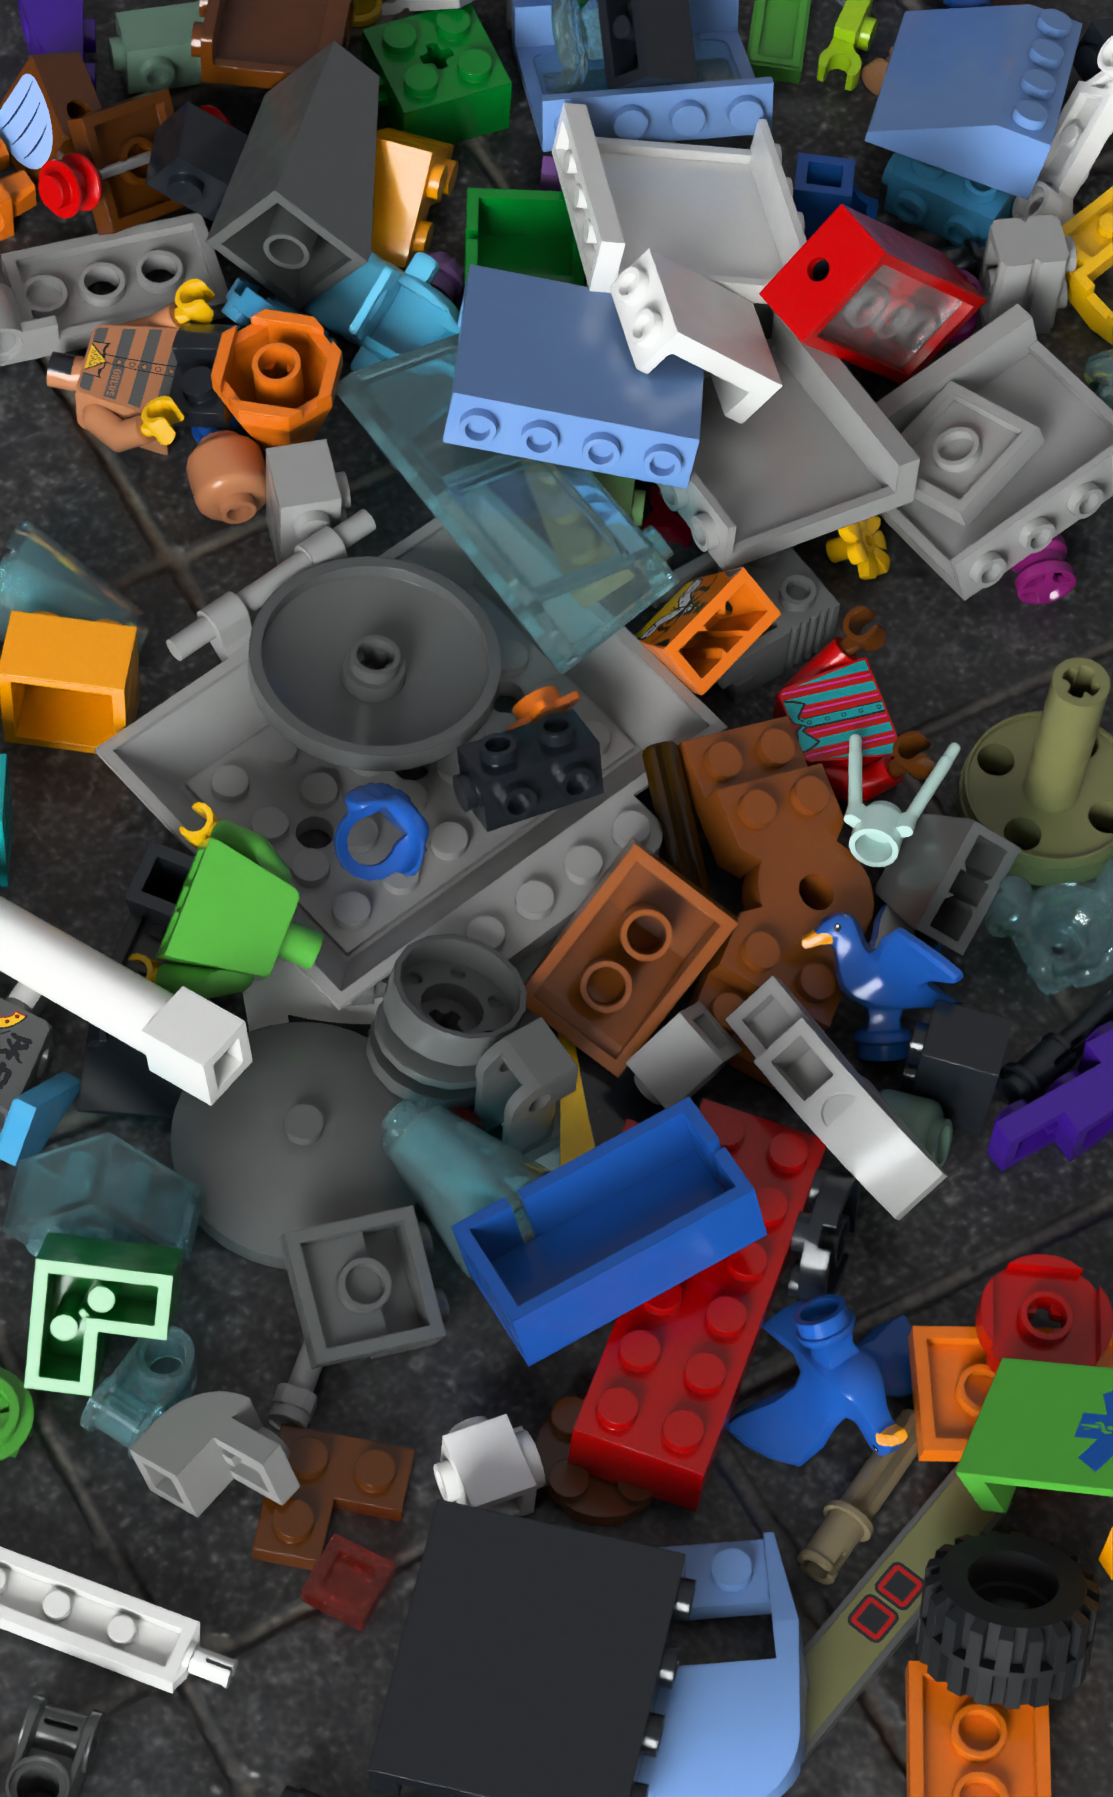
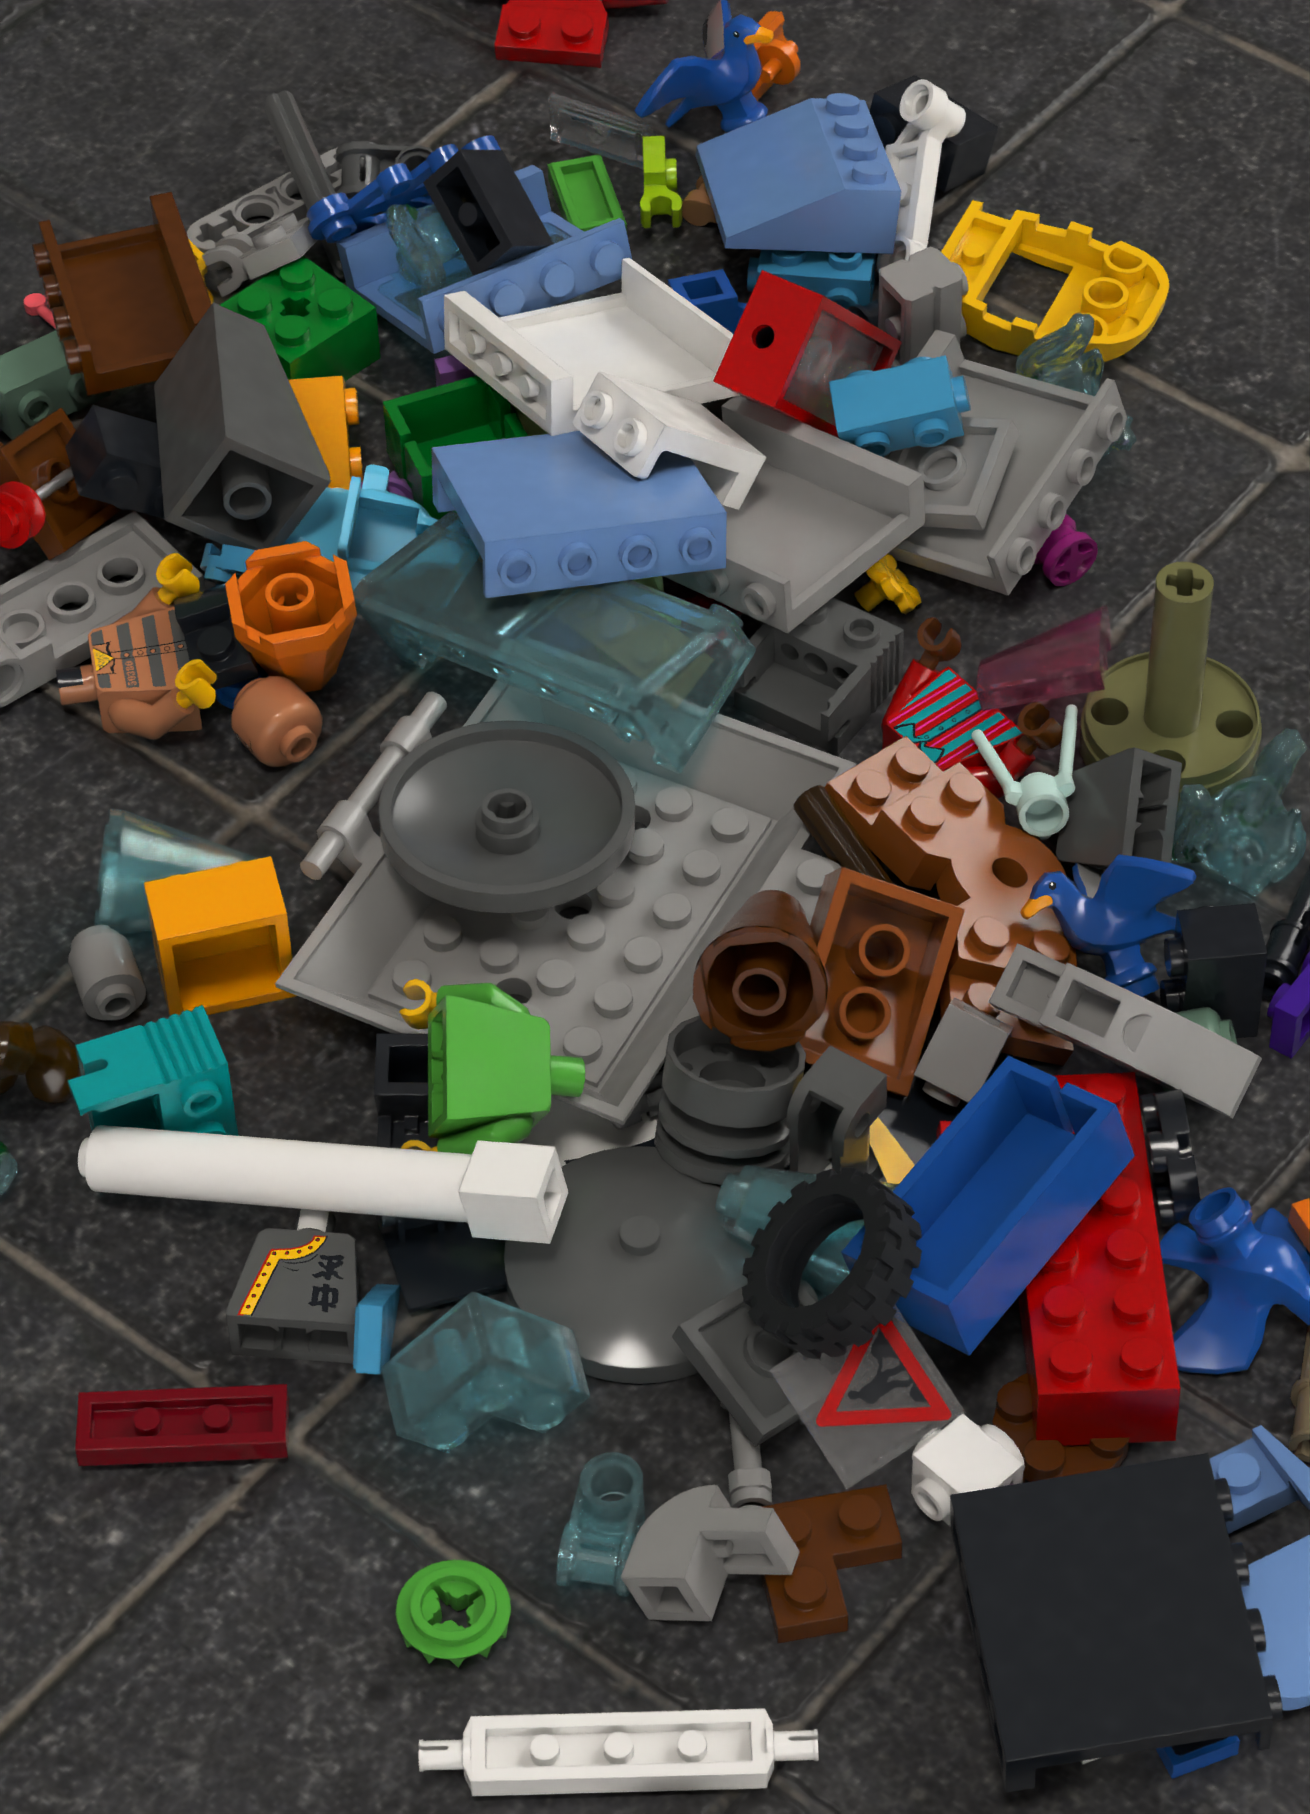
camera: 15 degrees left, 10 degrees down
green brick [24,1232,183,1396] -> none
light grey brick [266,439,351,566] -> none
clear red plate [301,1533,396,1632] -> none
blue piece [333,782,429,881] -> none
black brick [453,709,604,832] -> none
orange plate [505,685,581,731] -> none
orange torso [635,567,782,695] -> none
none -> reddish brown cone [693,890,828,1051]
none -> black tyre [742,1167,922,1359]
none -> clear piece [770,1305,965,1489]
none -> dark azure brick [829,355,971,457]
none -> clear pink slope [977,604,1111,711]

